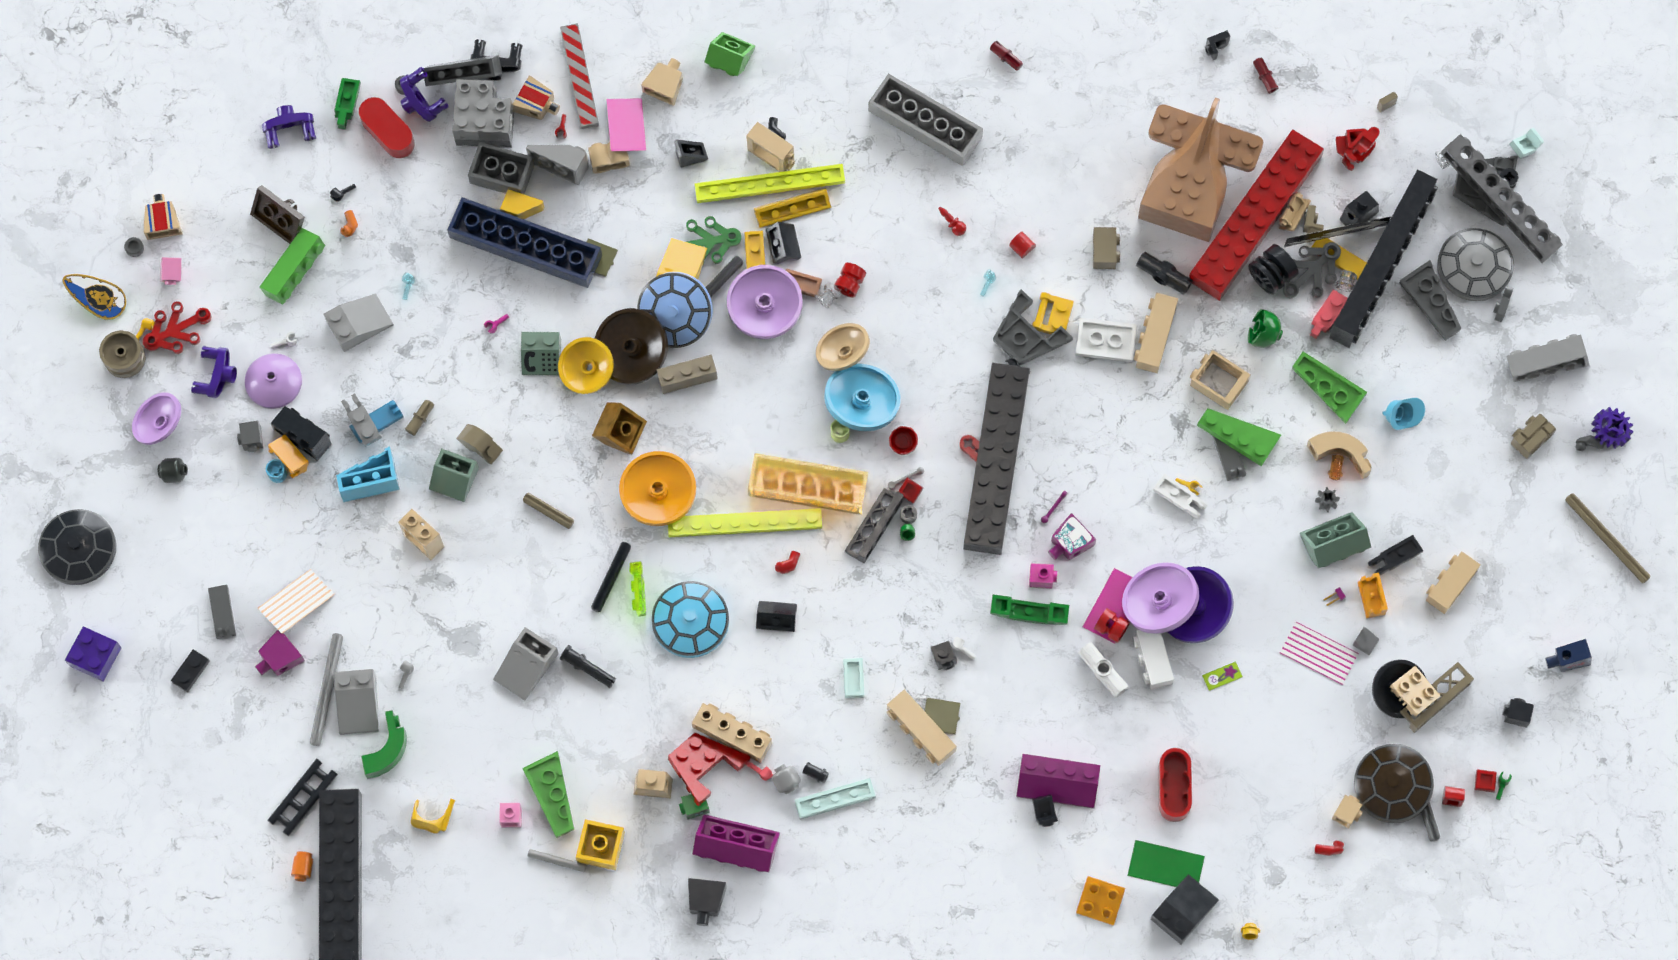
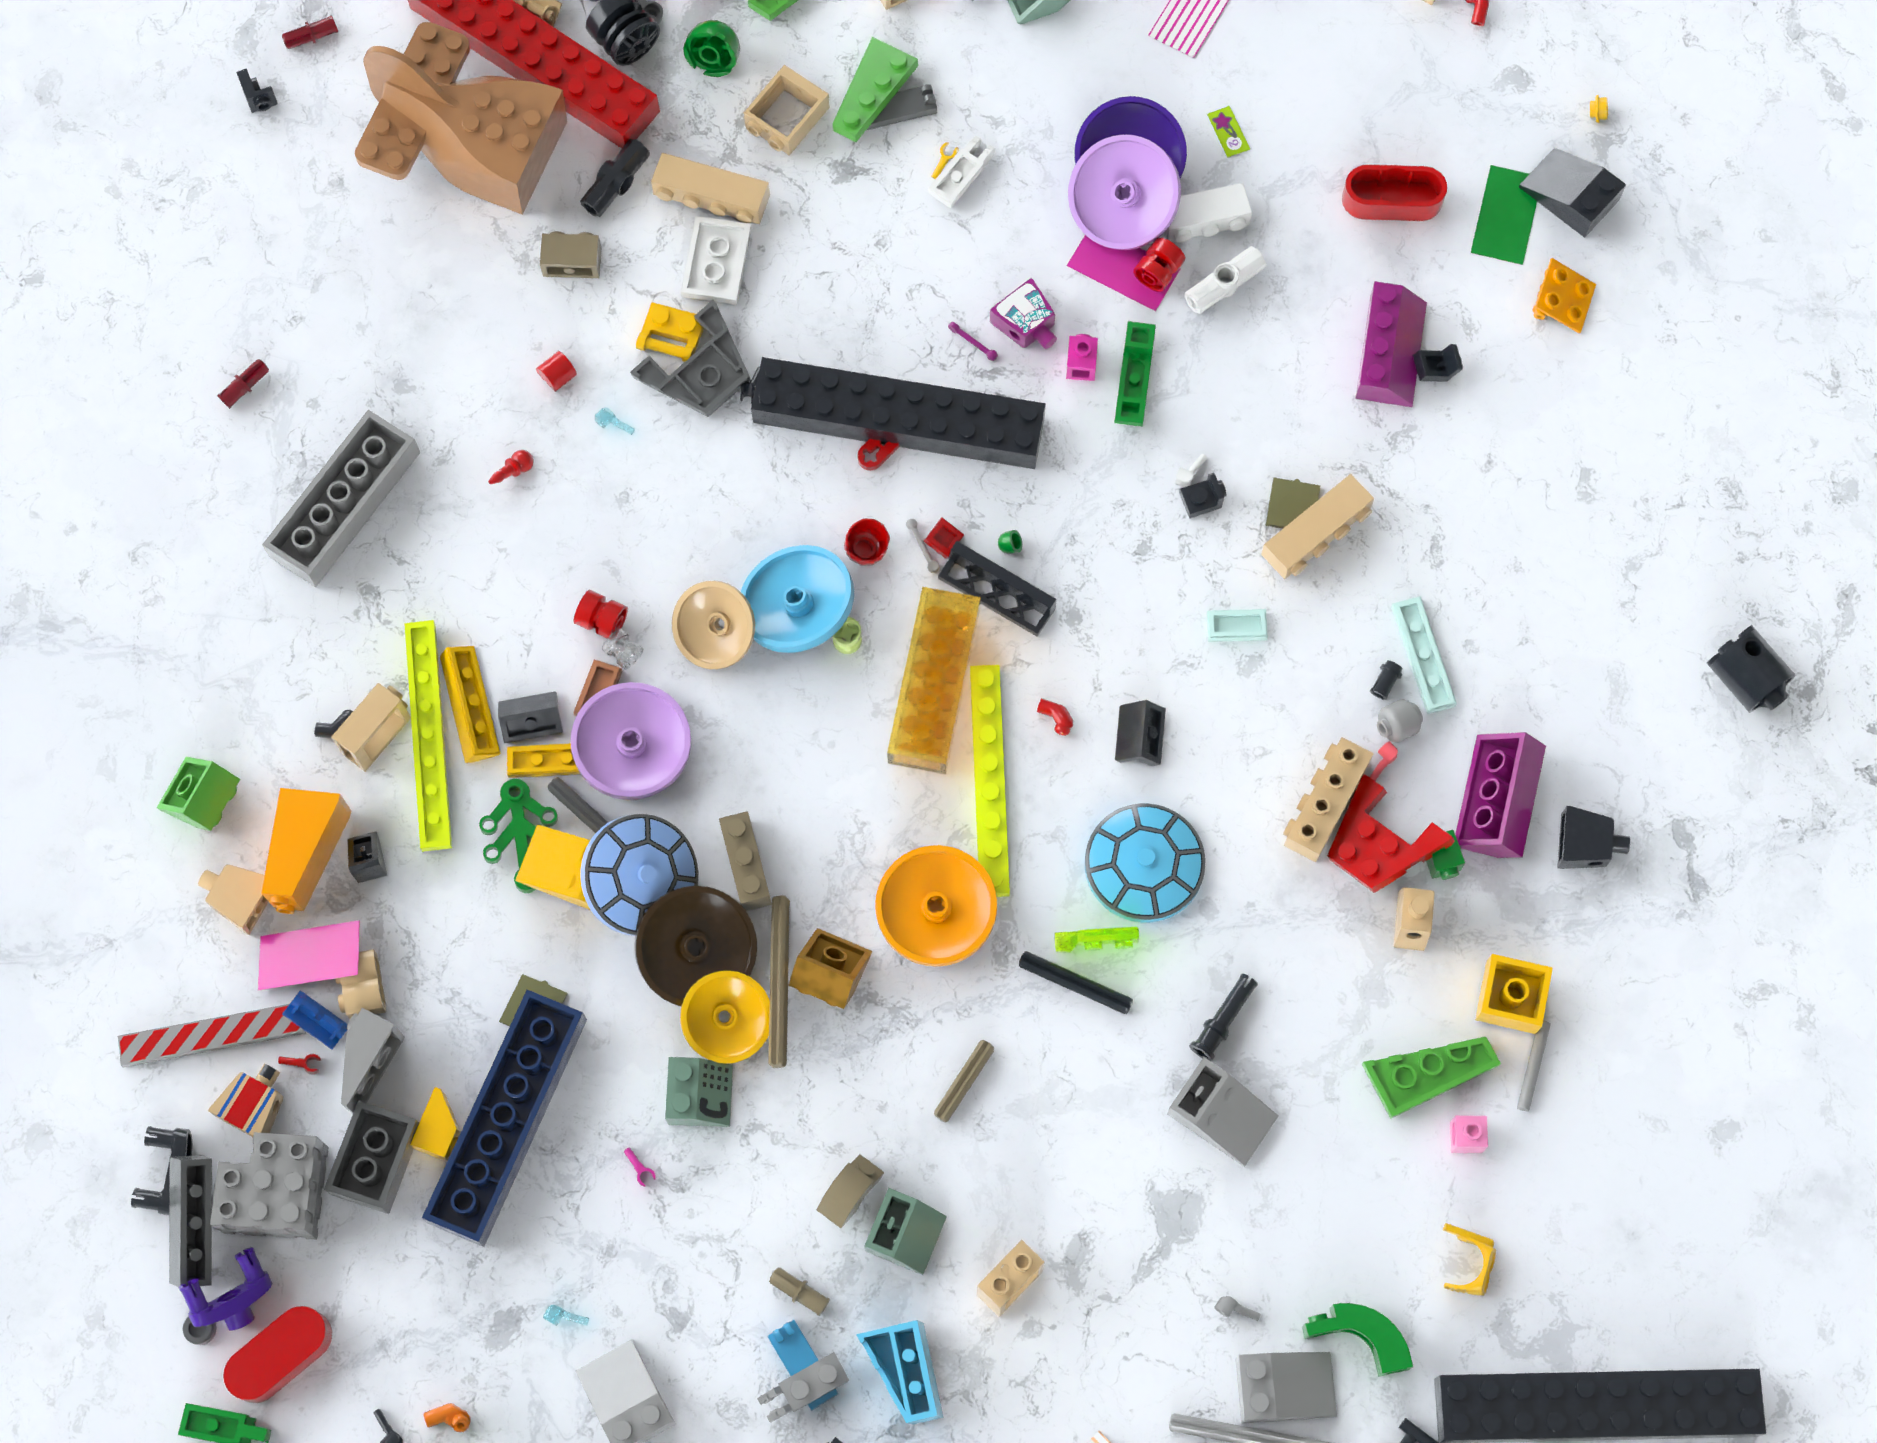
camera: 90 degrees left, 0 degrees up
dark grey bush [900,505,917,524] -> none
none -> light orange slope [261,788,351,914]
none -> blue hinge [282,990,348,1050]
none -> dark tan axle [768,895,790,1068]

